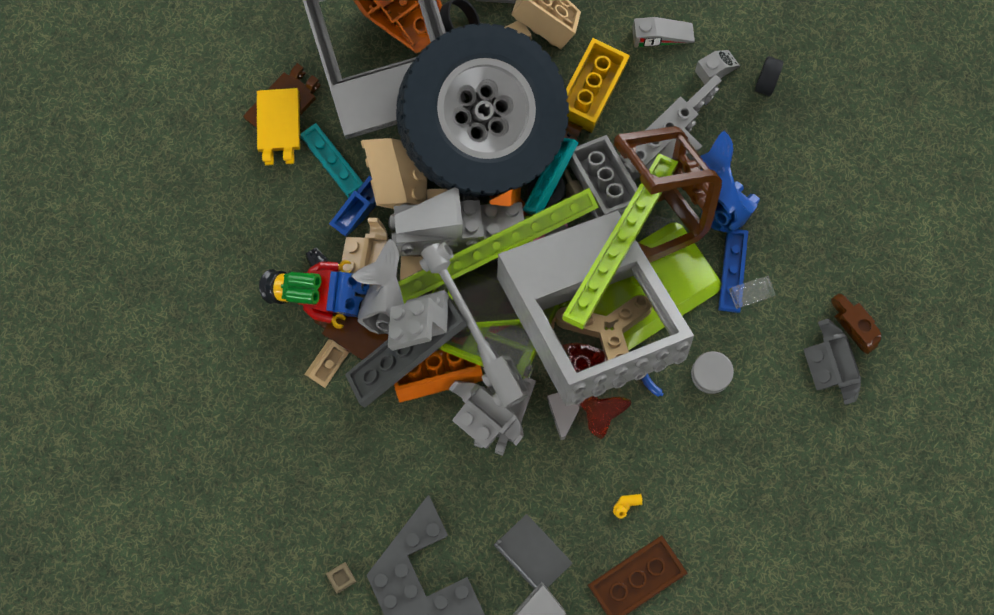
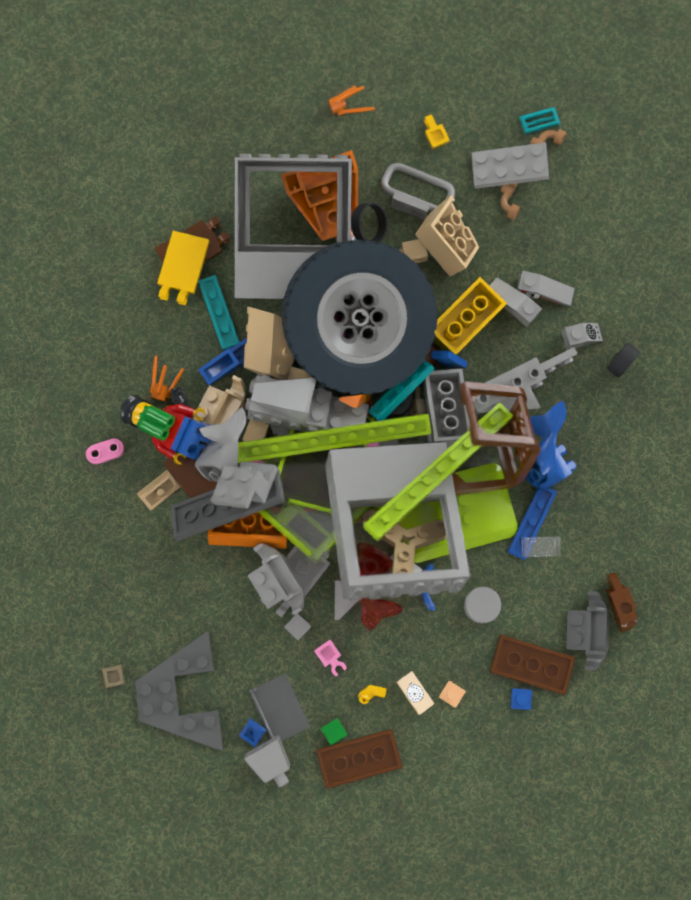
camera: 10 degrees right, 5 degrees up
light grey bar [420,242,531,408] -> none
none -> bright pink plate [86,439,124,464]
none -> orange plant [149,356,185,402]
none -> blue tile [239,718,266,747]
none -> light grey tile [284,613,312,641]
none -> bright pink plate [314,640,346,676]
none -> green tile [321,718,348,745]
none -> tan slope [396,671,434,715]
none -> blue tile [431,351,468,369]
none -> light nougat plate [439,681,466,708]
none -> light grey slope [489,278,542,327]
none -> reddish brown tile [490,634,576,695]
none -> blue plate [510,688,532,710]

